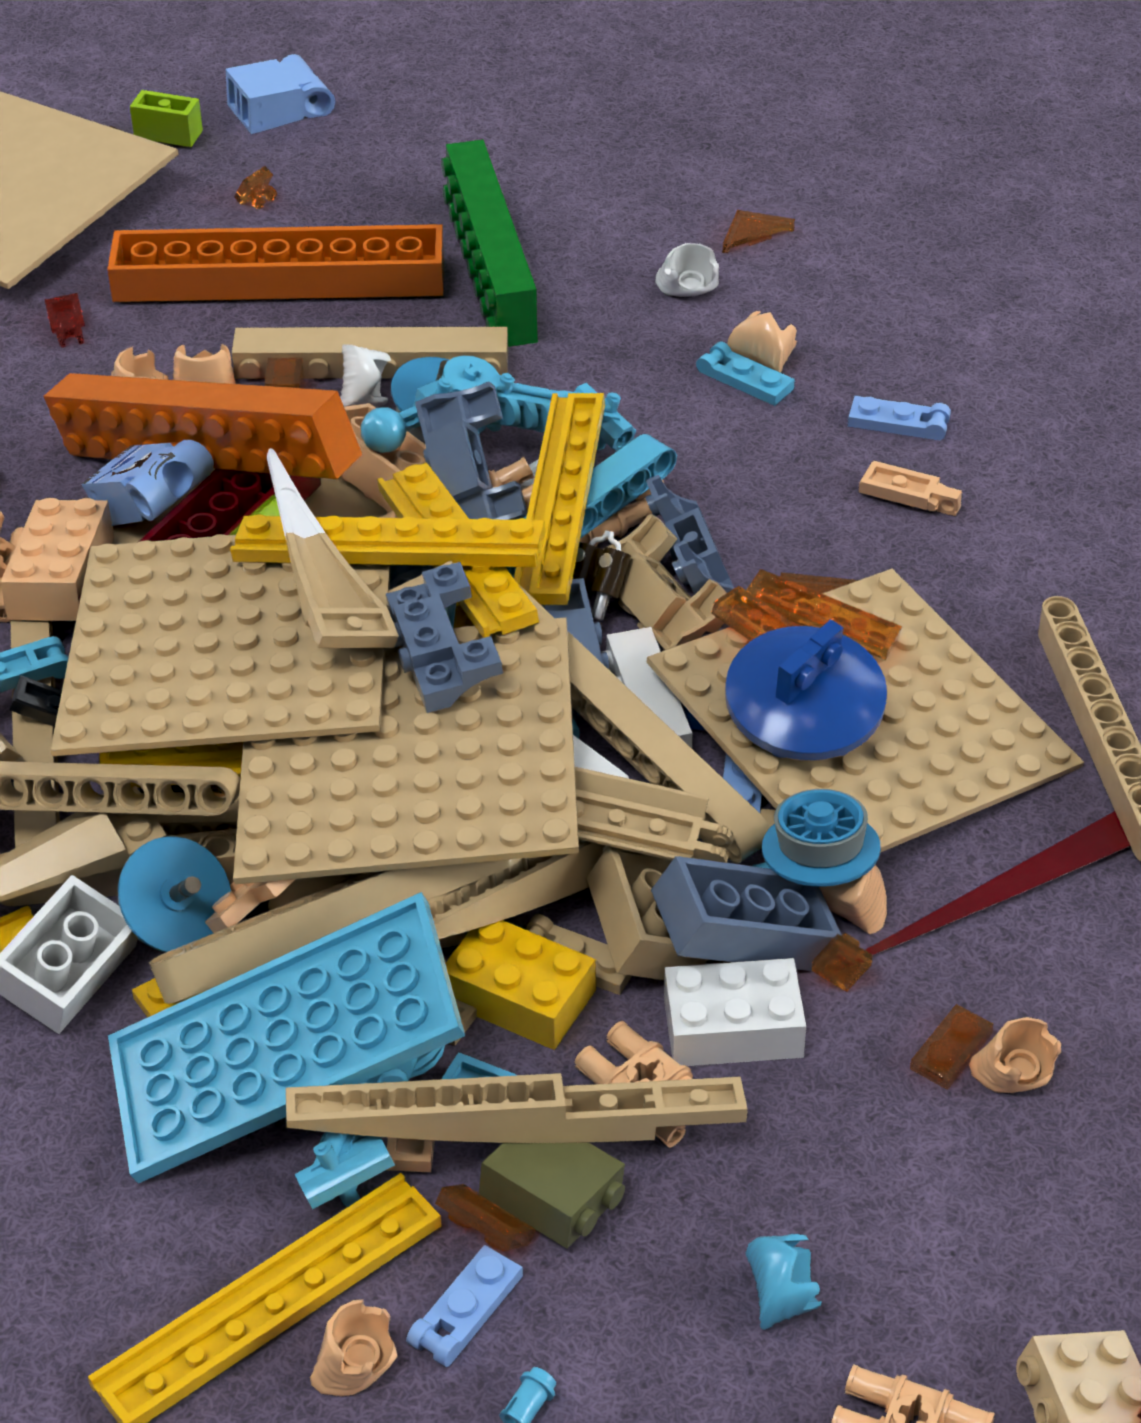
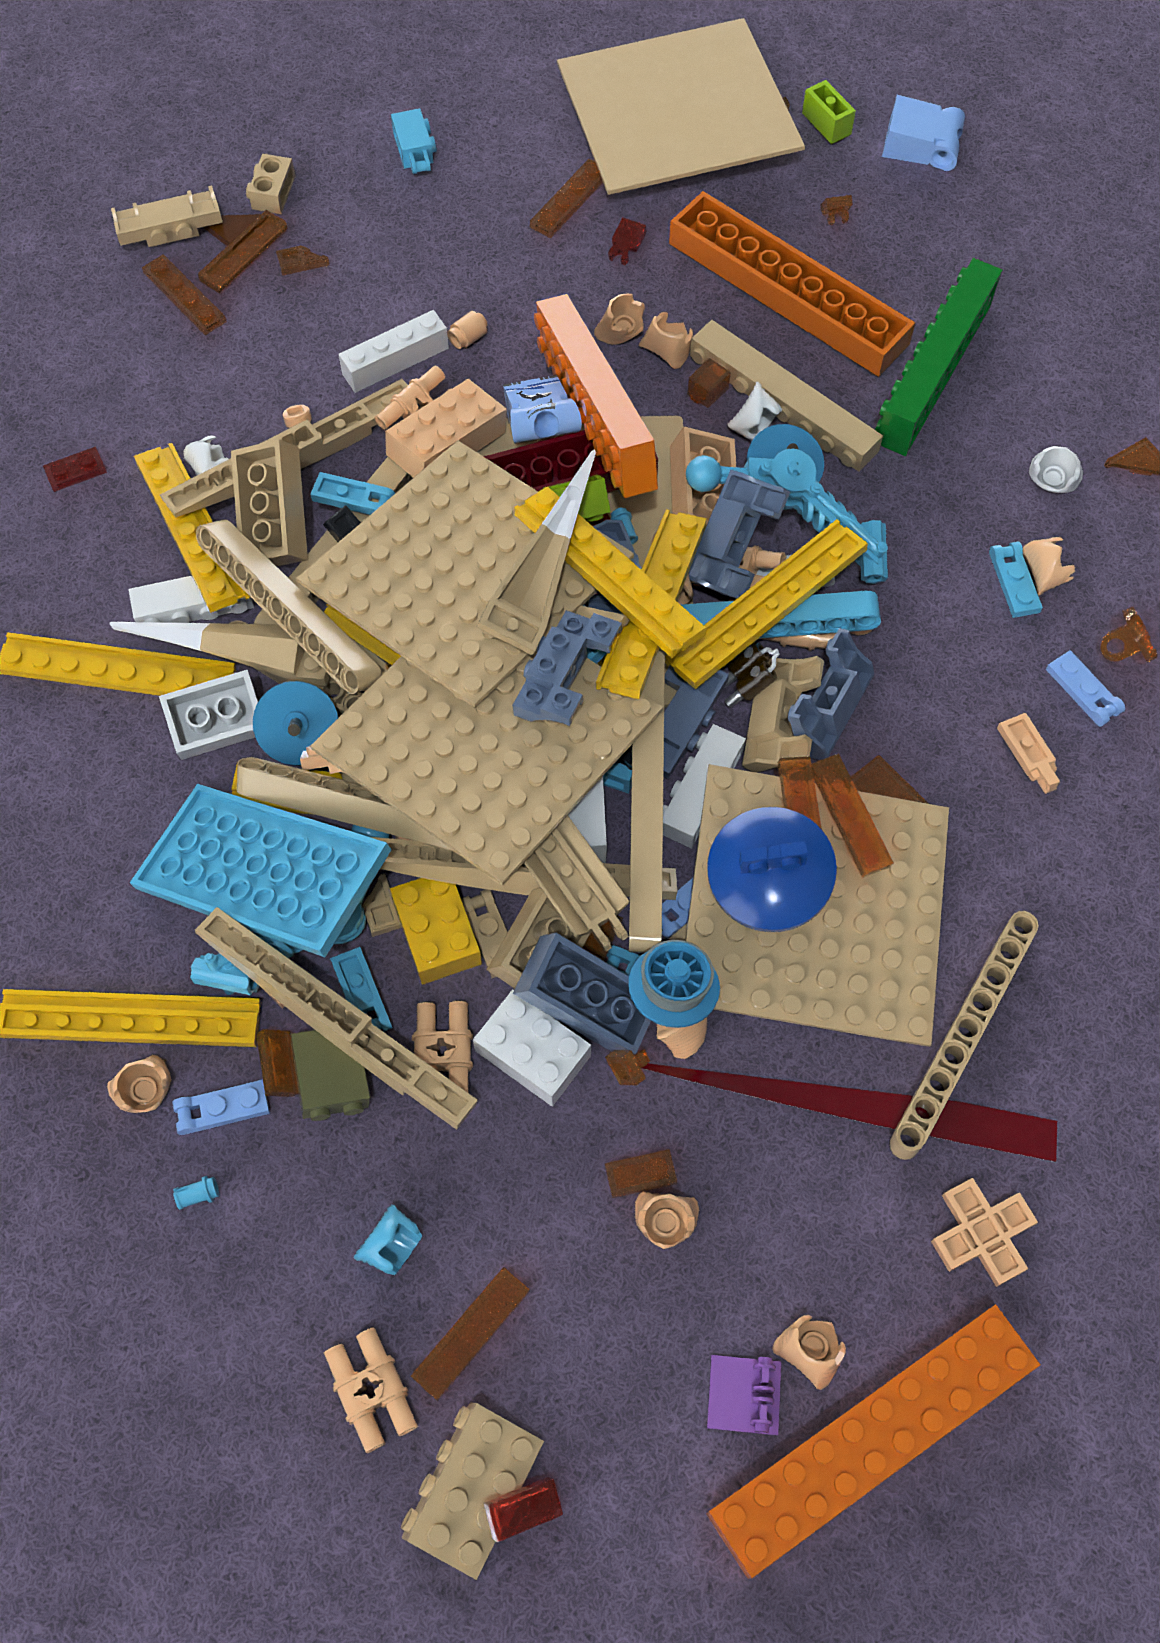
camera: 40 degrees right, 20 degrees up
none -> clear orange plate [411,1267,530,1402]
none -> clear orange tile [1100,606,1159,663]

